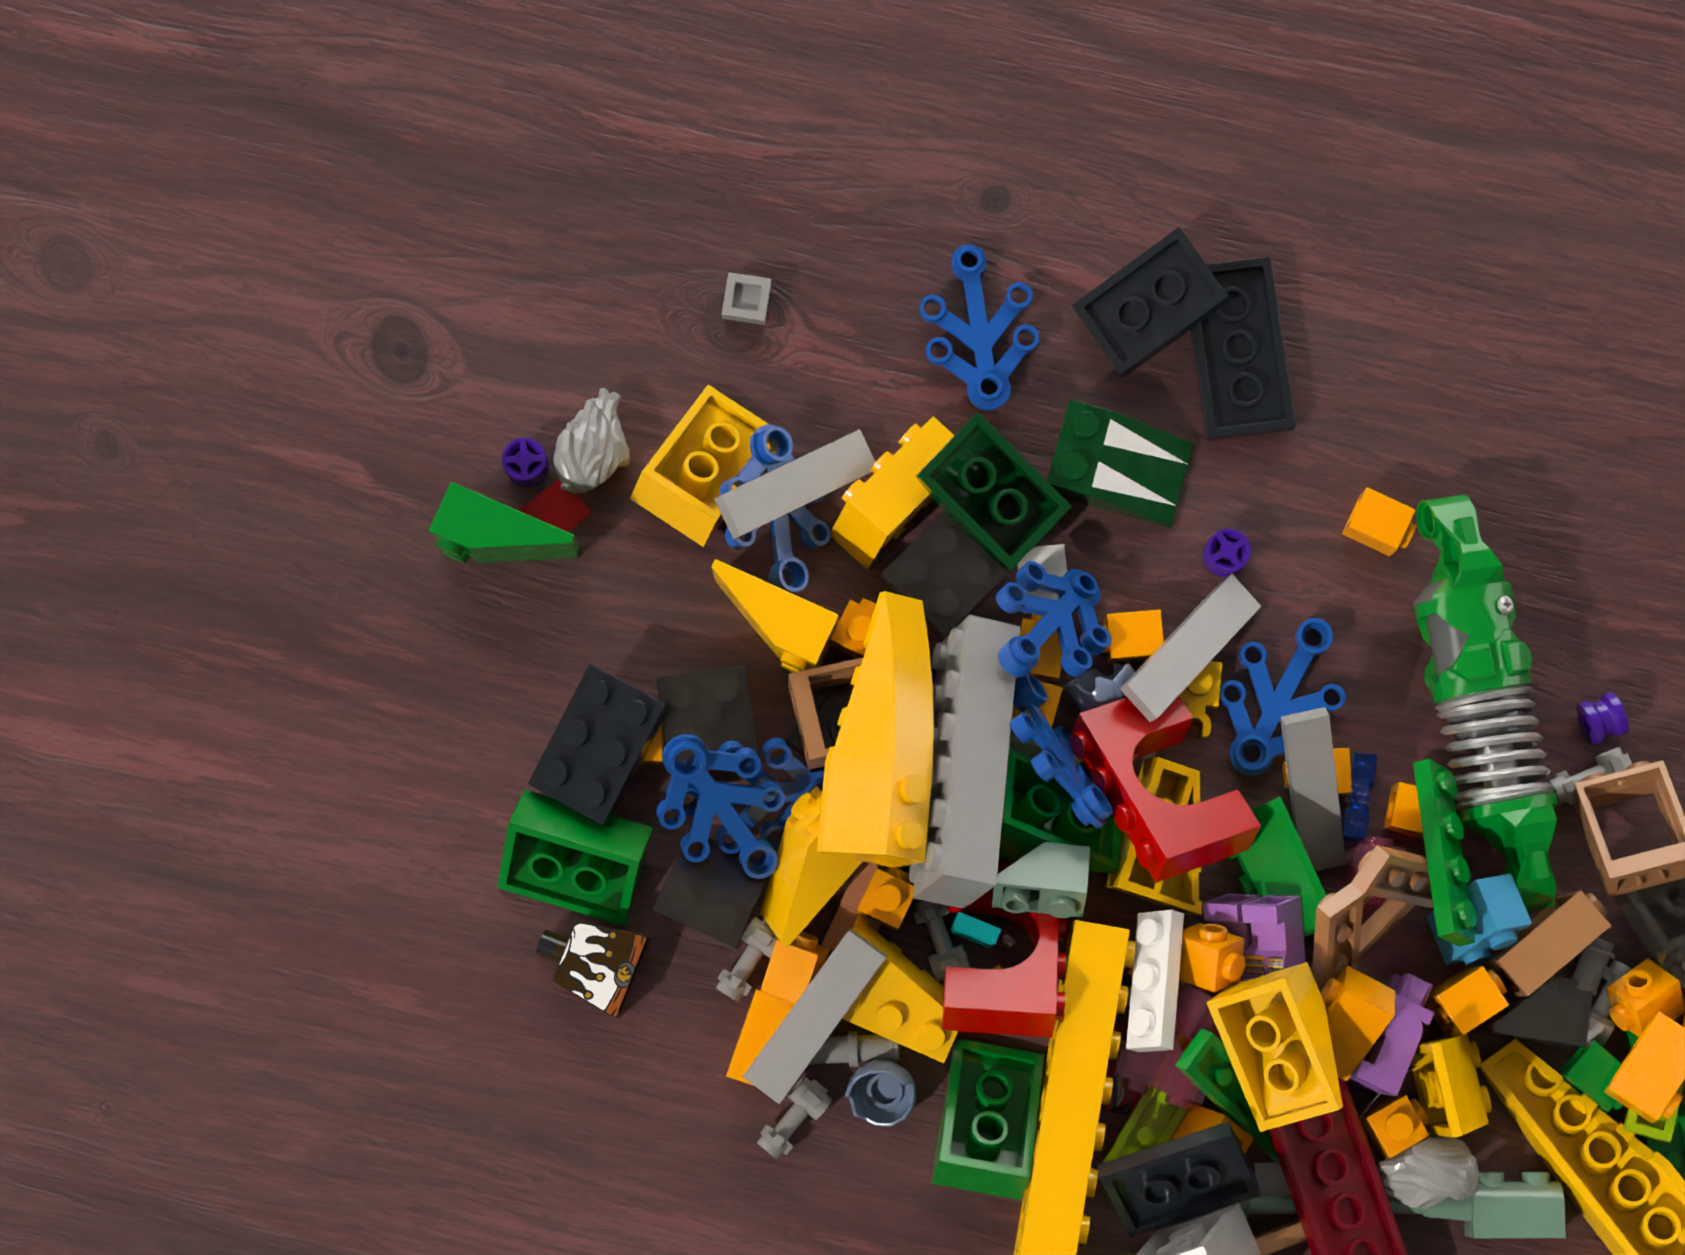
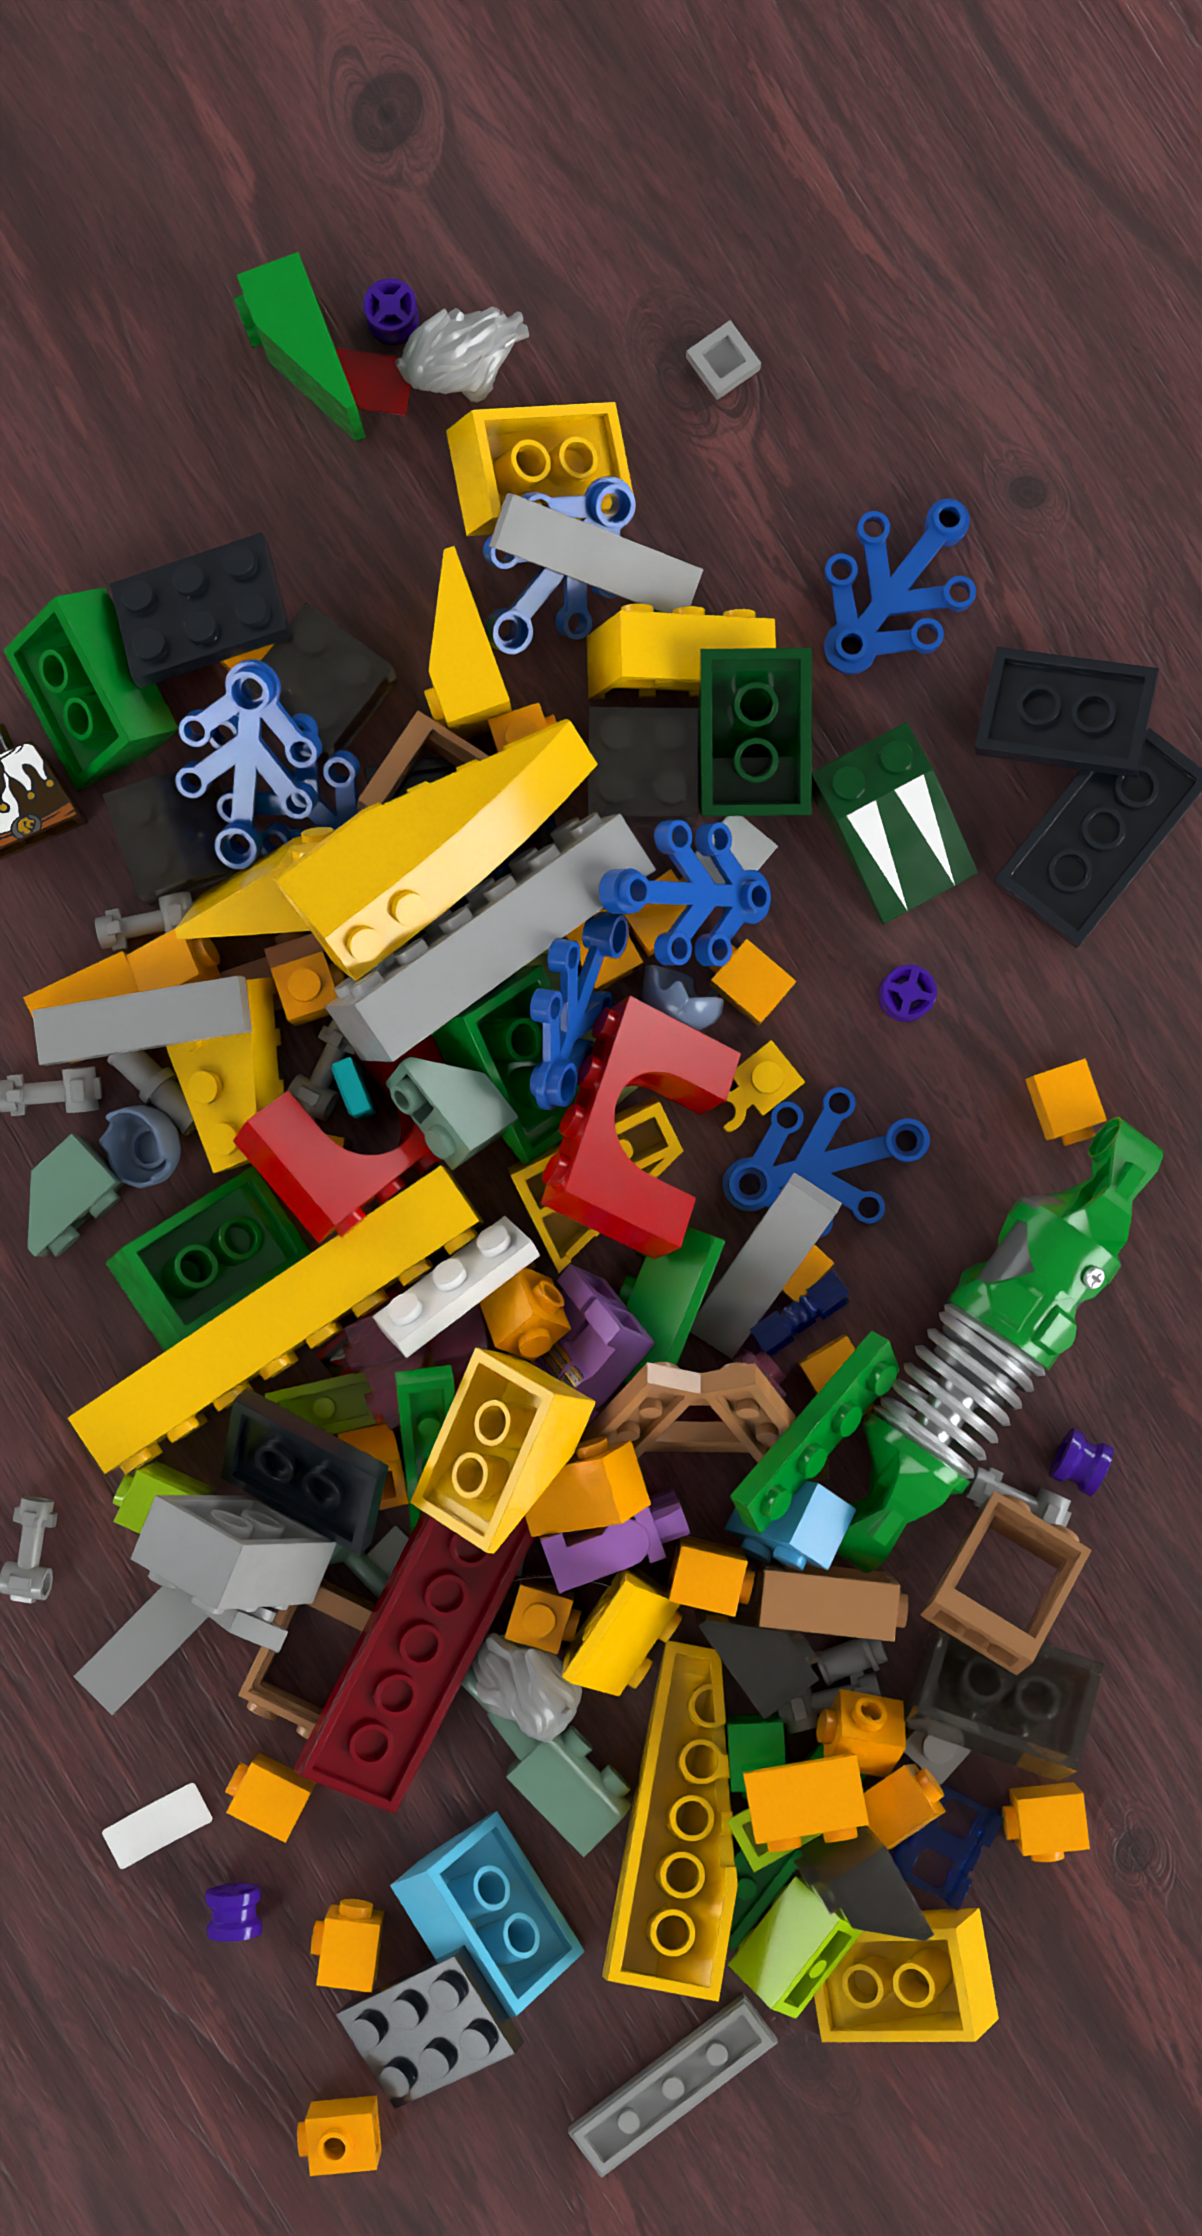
camera: 50 degrees right, 5 degrees up
light grey tile [1120,574,1261,722] -> none
none -> sand green slope [28,1134,126,1257]

